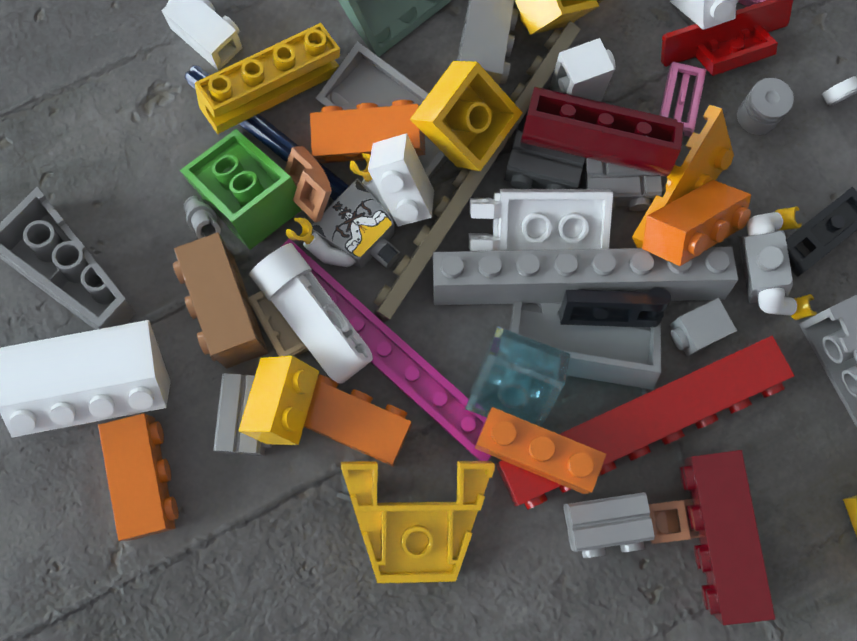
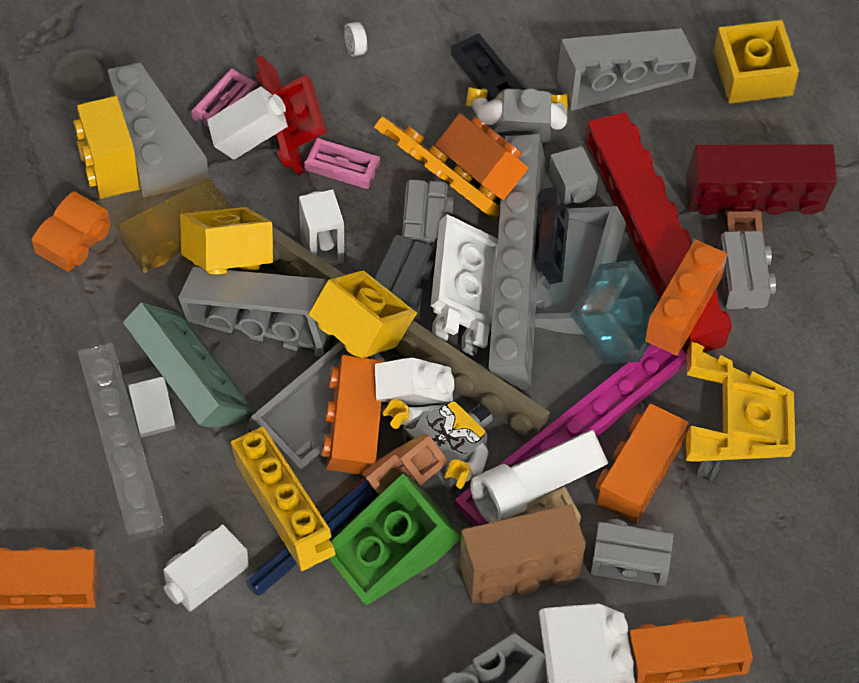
camera: 85 degrees left, 20 degrees down
light grey pin [184,196,221,239] -> none
yellow brick [238,356,319,445] -> none
dark red brick [520,87,684,177] -> none
light grey piece [737,78,794,135] -> none

